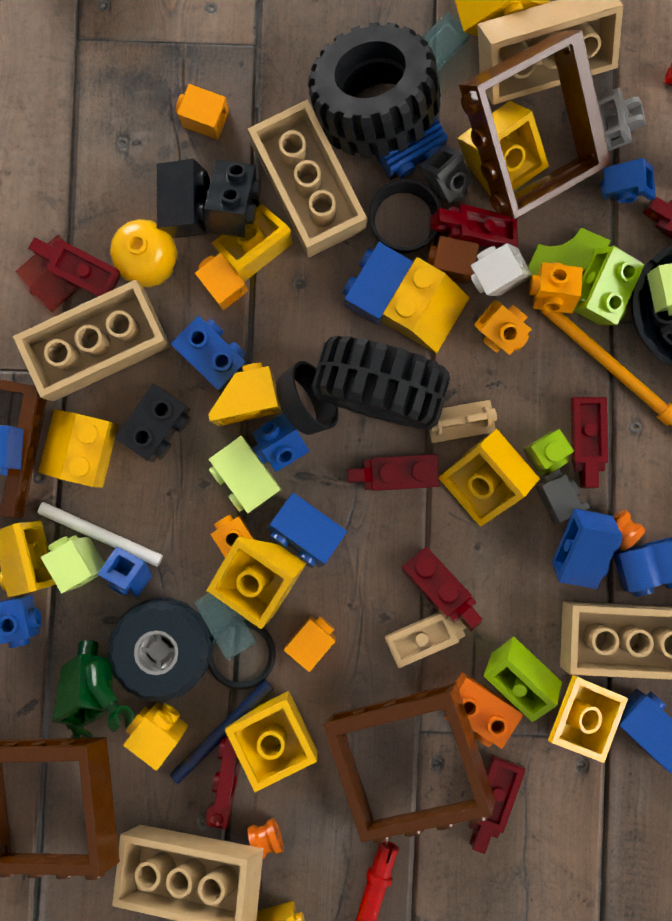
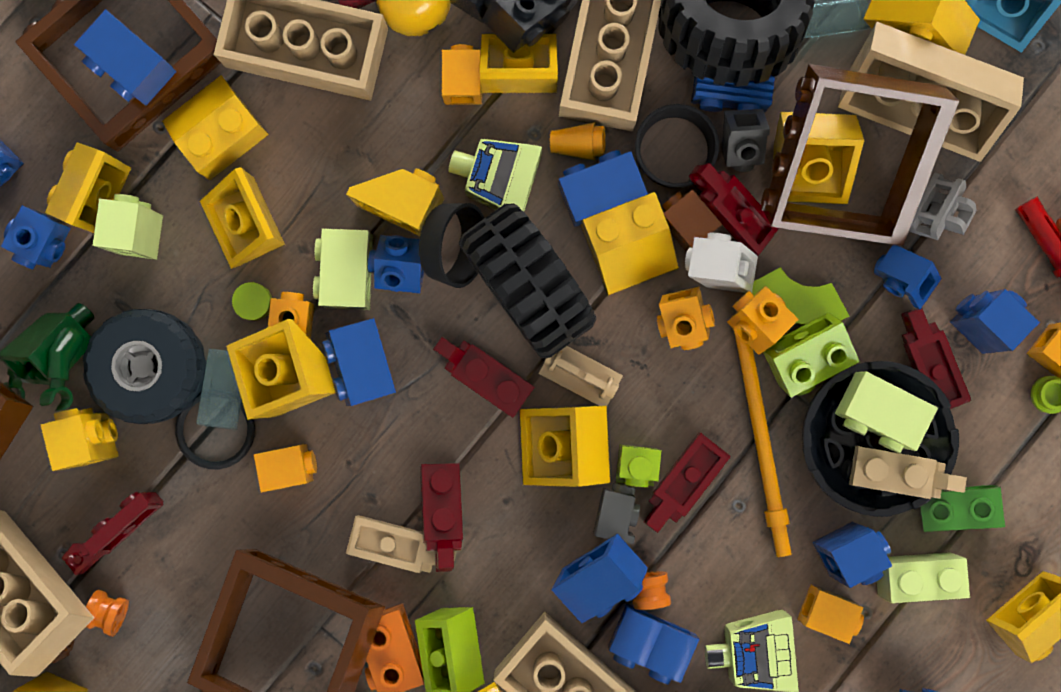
camera: 40 degrees right, 0 degrees up
white bar [37,502,163,567] -> none
blue brick [97,547,152,598] -> none
black brick [115,383,191,462] -> none
dark blue bar [170,680,274,784] -> none
blue brick [171,315,248,394] -> none
yellow slope [225,691,318,792] -> none
none -> yellow slope [200,167,285,269]
none -> lime tile [232,282,272,321]
none -> yellowish green torso [448,139,542,211]
none -> light orange cone [550,122,606,161]

